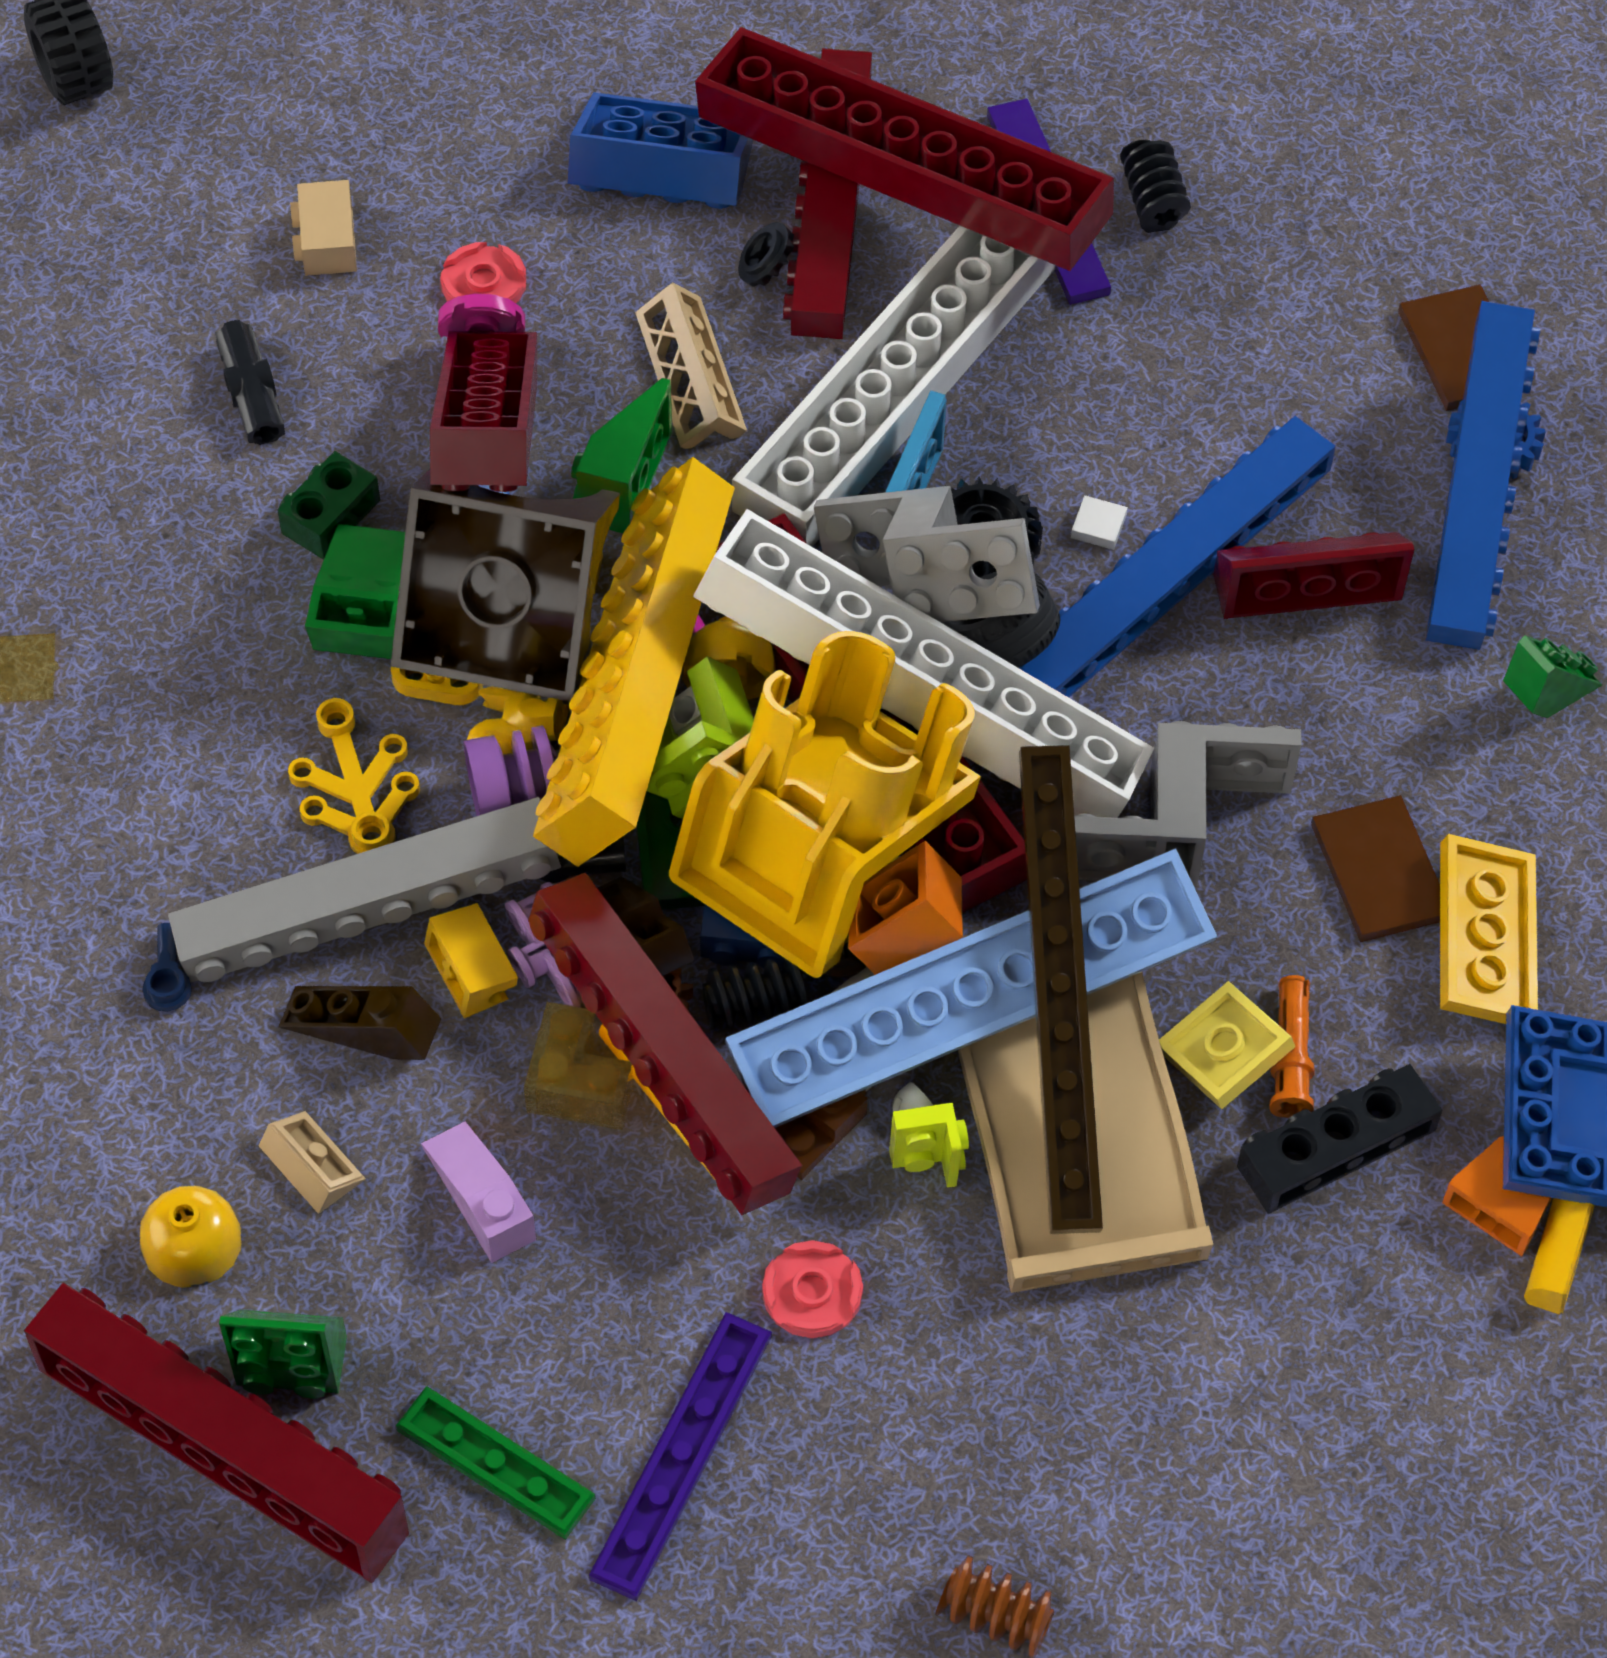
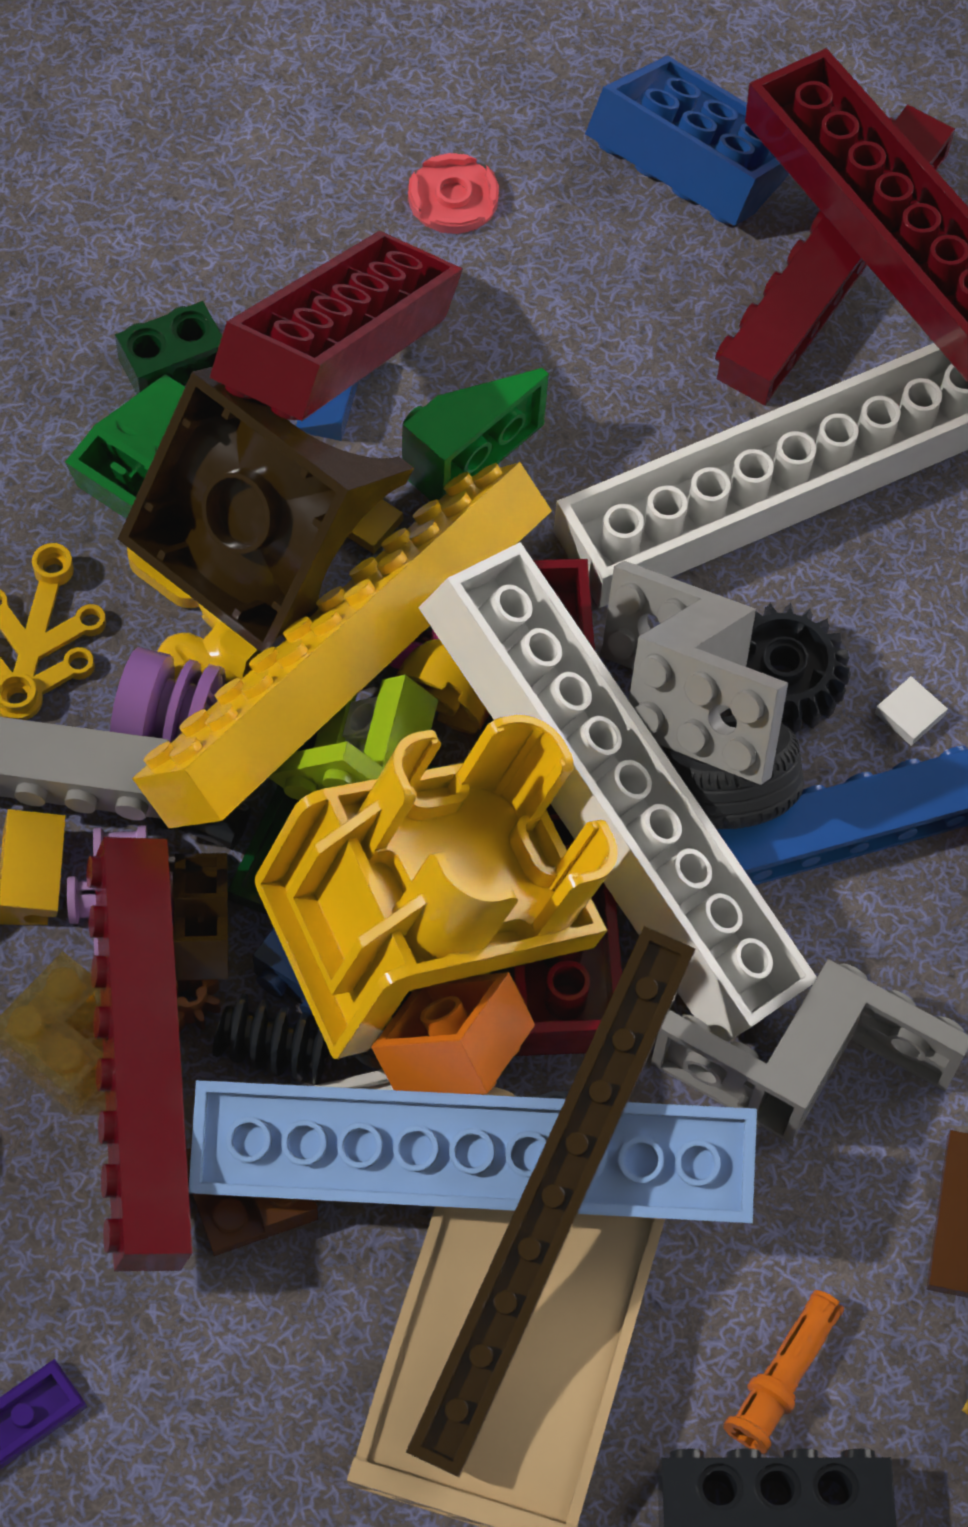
camera: 25 degrees right, 5 degrees up
black piece [215,320,285,445] -> none
tan brick [290,180,357,276] -> none
dark pink tile [438,293,525,338] -> none
tan fence [635,282,747,449] -> none
black gear [738,222,794,287] -> none
coral tile [762,1240,863,1338] -> none
dark azure tile [885,390,947,493] -> none
neon yellow bracket [889,1103,969,1188] -> none
white hinge [892,1082,933,1111] -> none
light yellow plate [1159,981,1295,1109] -> none

